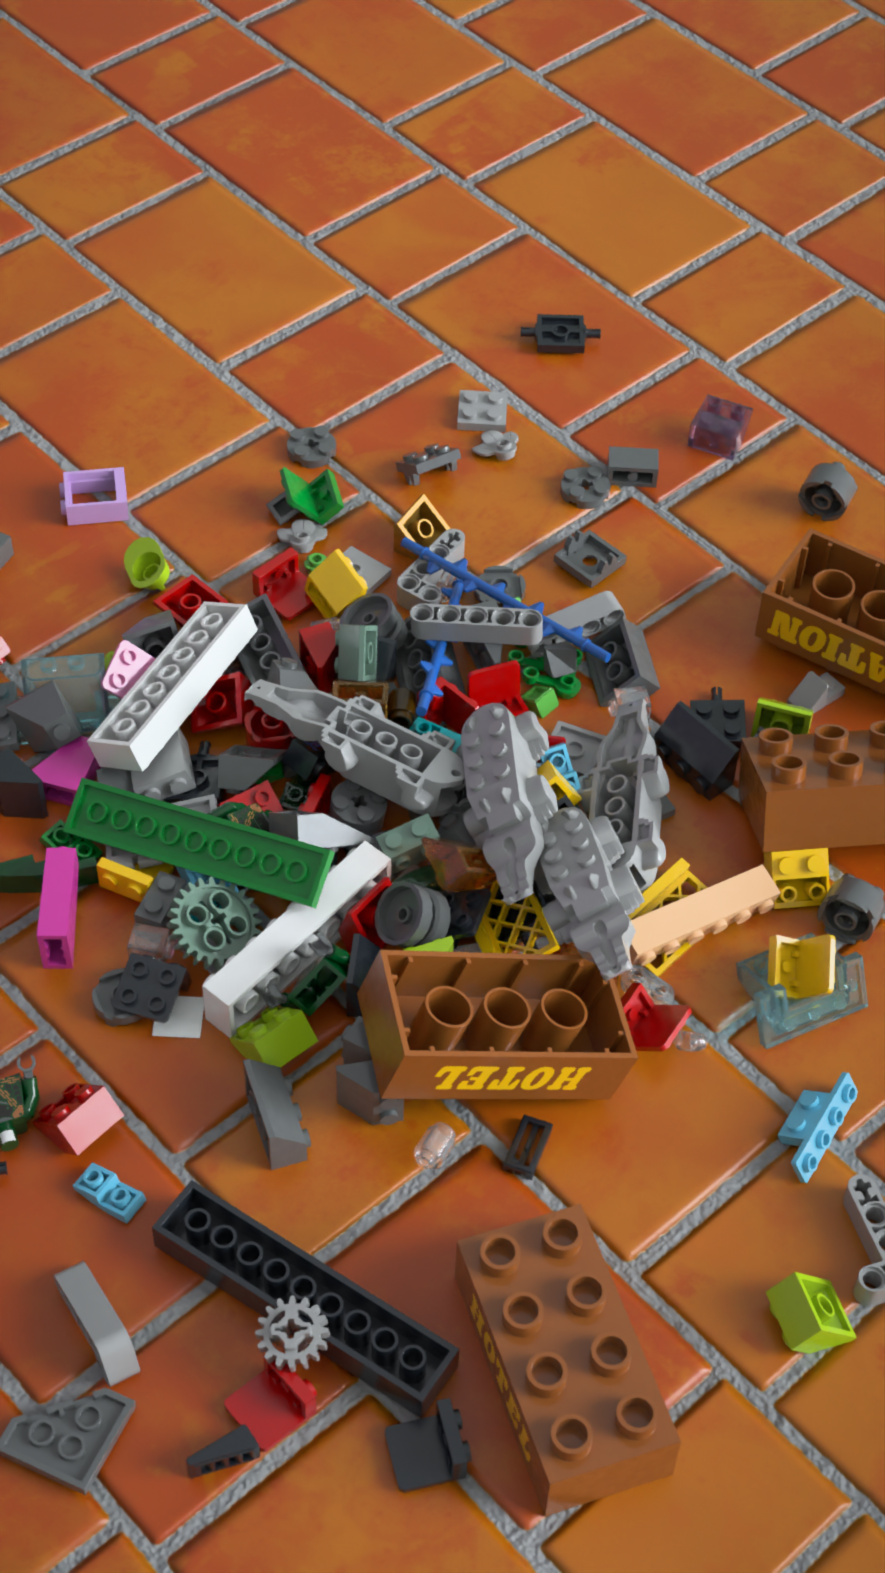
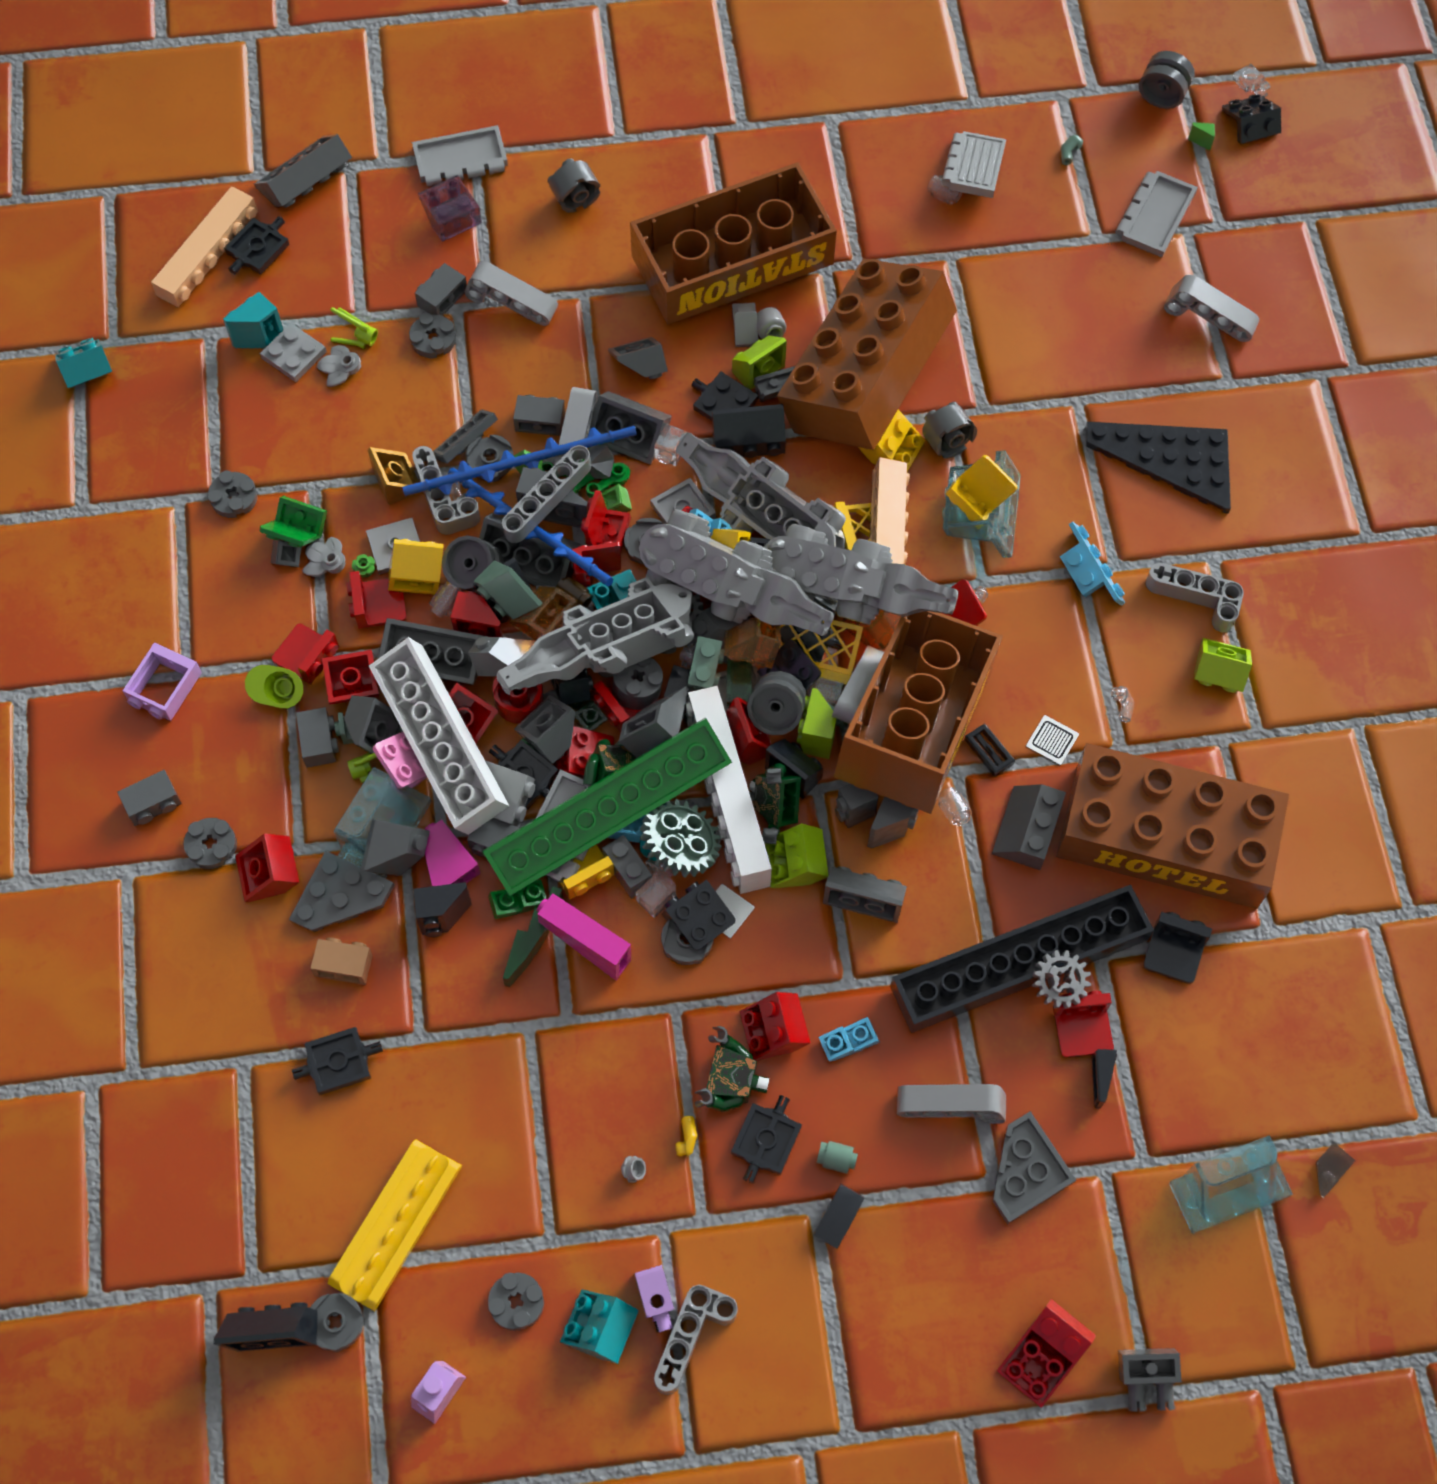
camera: 55 degrees left, 15 degrees up
dark grey piece [395,444,461,486] -> none
dark grey piece [554,529,627,588] -> none
none -> teal slope [55,338,112,388]
none -> light nougat brick [151,186,258,307]
none -> teal slope [223,292,284,348]
none -> dark grey slope [254,134,352,208]
none -> red bracket [272,624,339,685]
none -> dark grey brick [296,707,339,768]
none -> lime plant [330,307,378,349]
none -> light grey hinge [412,125,508,187]
none -> dark grey plate [433,410,498,463]
none -> light grey beam [465,261,558,326]
none -> dark grey brick [513,395,565,436]
none -> dark grey slope [608,337,668,379]
none -> light grey head [757,307,787,339]
none -> dark grey slope [992,784,1066,870]
none -> white sticker [1026,715,1079,765]
none -> clear arm [1111,686,1135,722]

